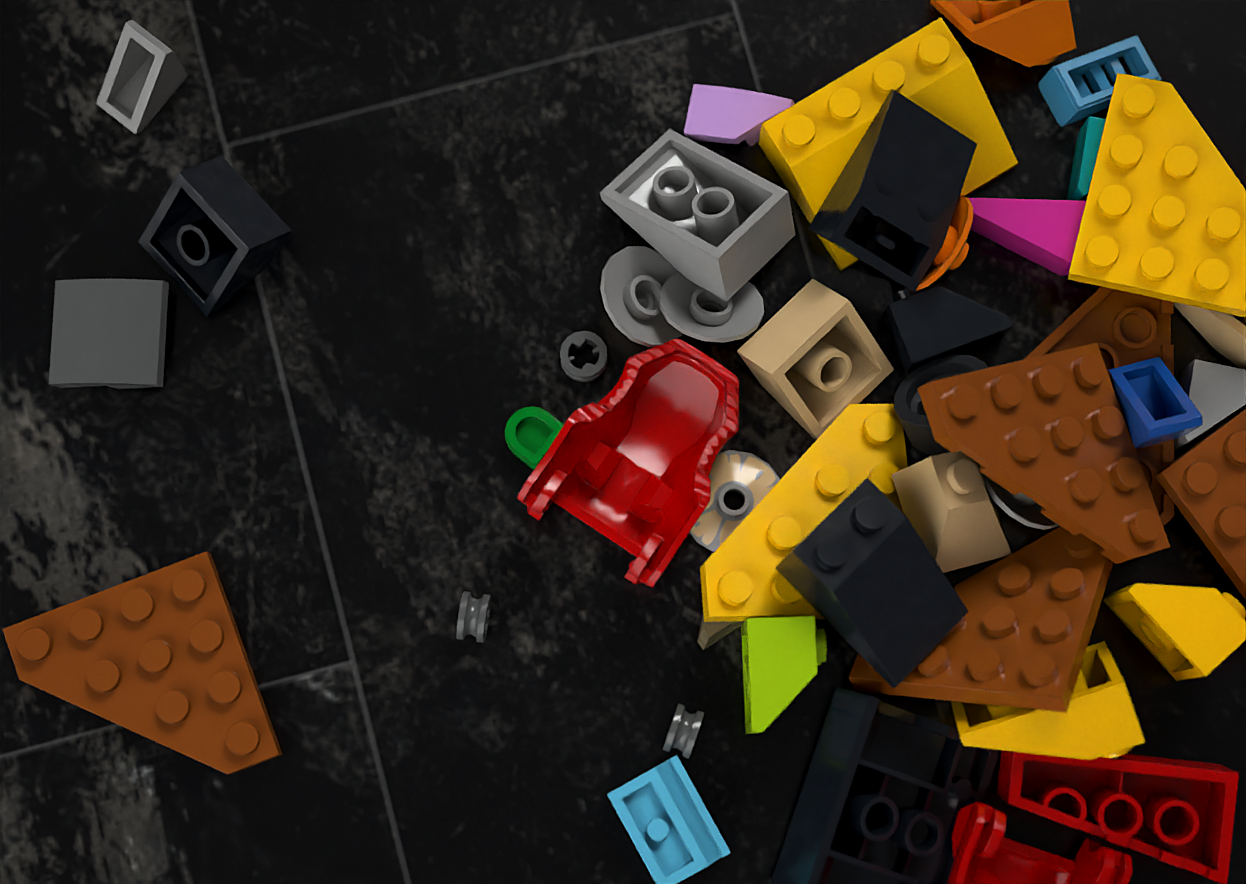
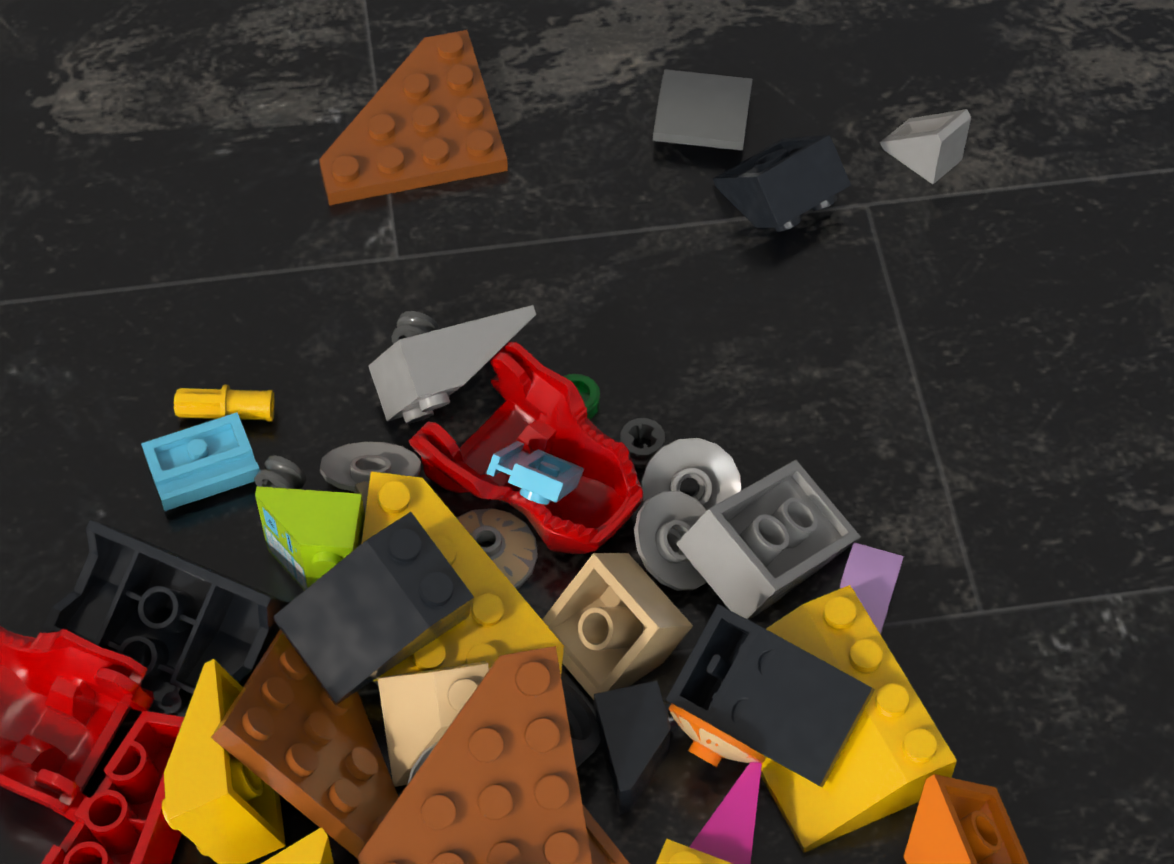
camera: 95 degrees right, 25 degrees down
none -> yellow axle [174,385,275,422]
none -> light grey dish [320,441,421,492]
none -> light grey slope [368,305,536,424]
none -> plate [486,441,584,505]

